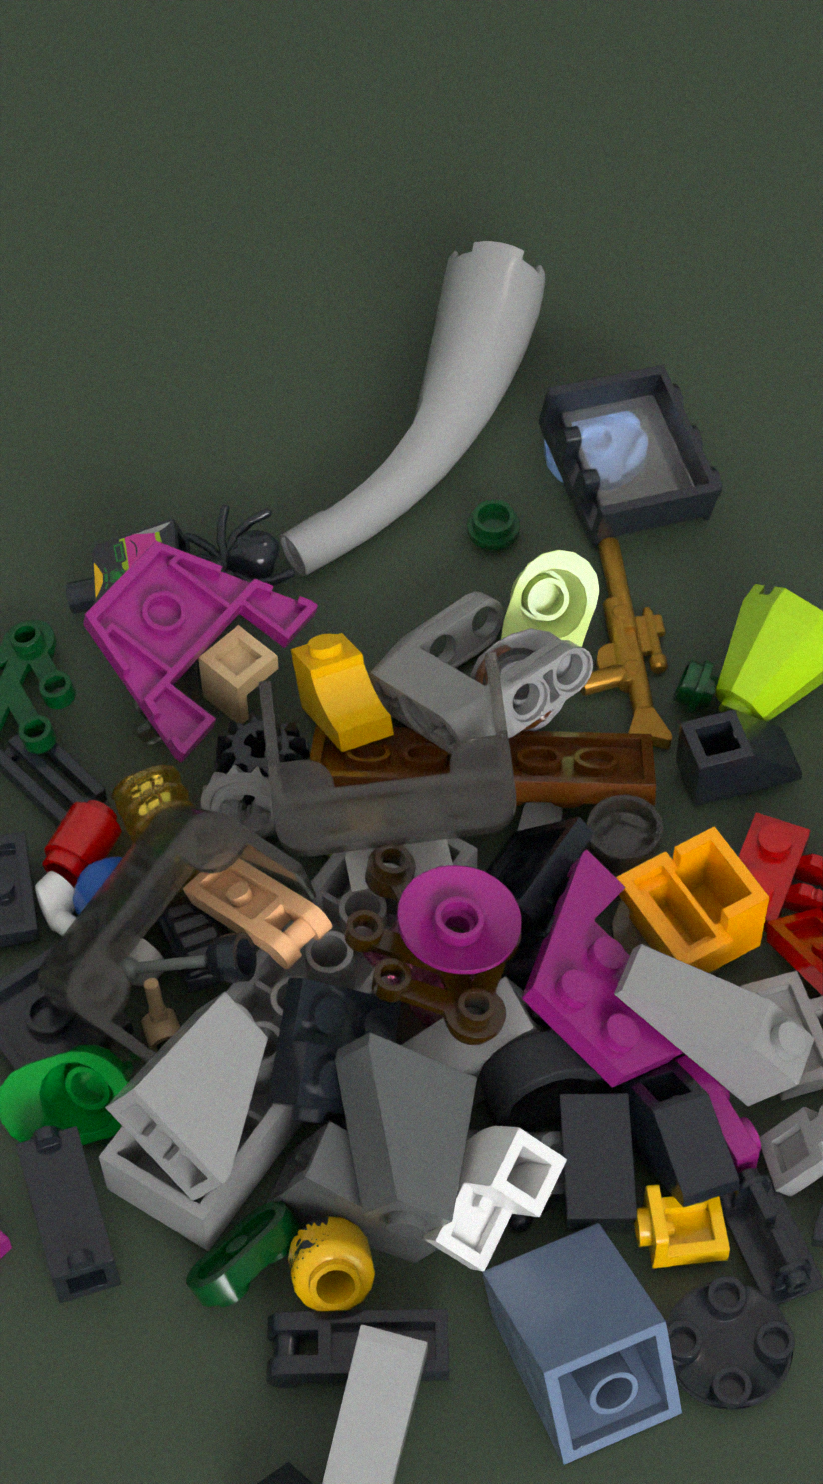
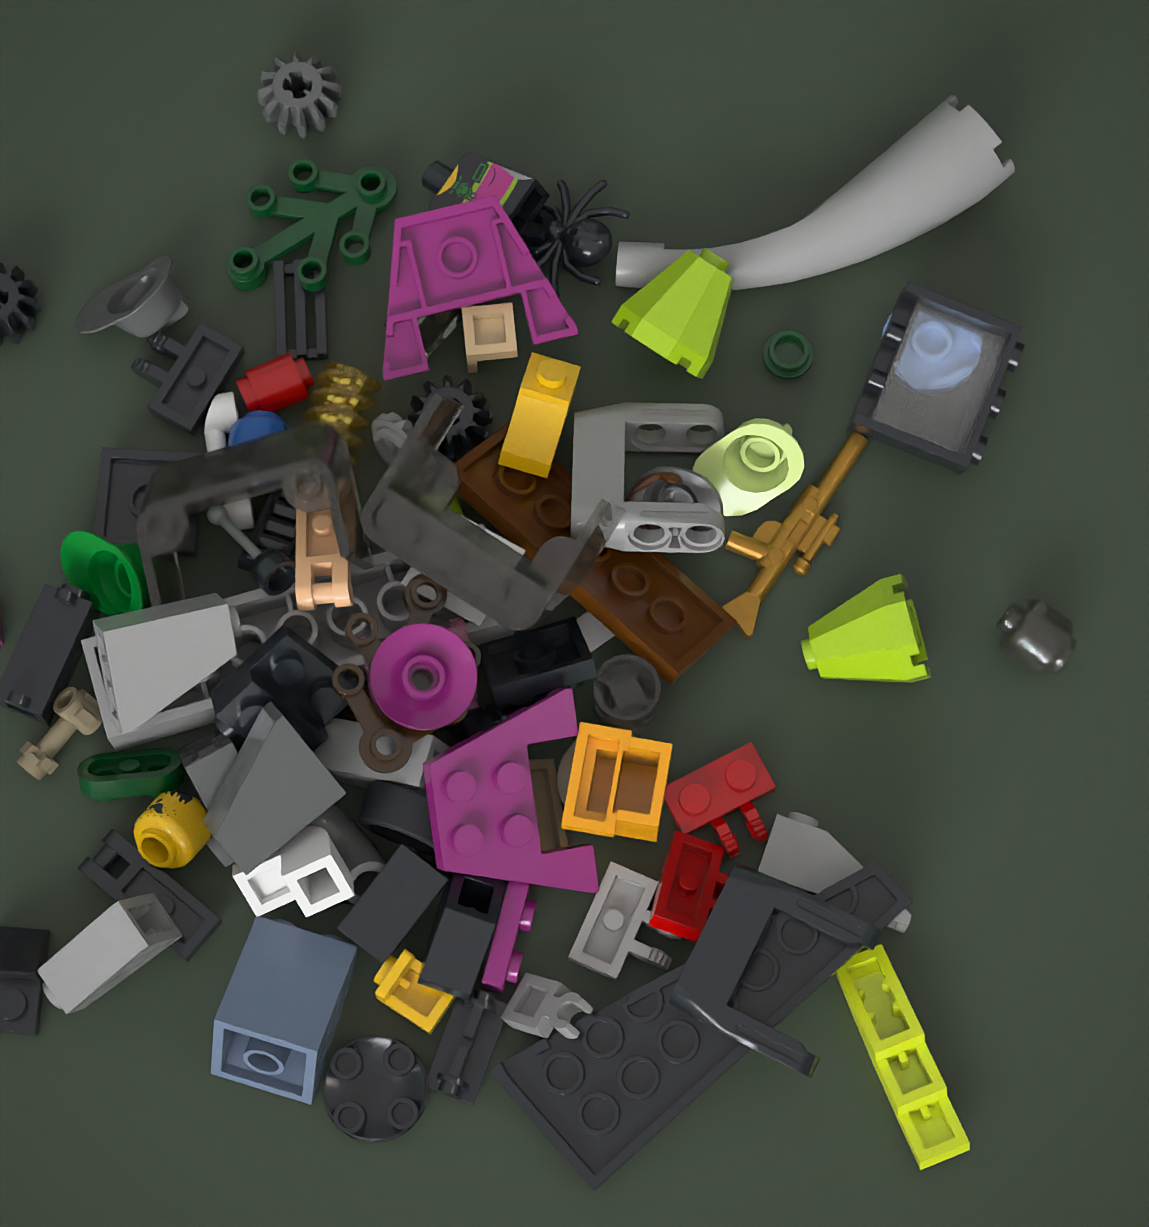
camera: 40 degrees right, 20 degrees up
tan hand [141,978,180,1055] -> none
light grey slope [614,944,815,1106] -> none
dark green plate [673,659,719,714] -> none
black slope [676,709,802,806] -> none
none -> dark tan bar [16,687,103,781]
none -> lime cone [611,247,734,379]

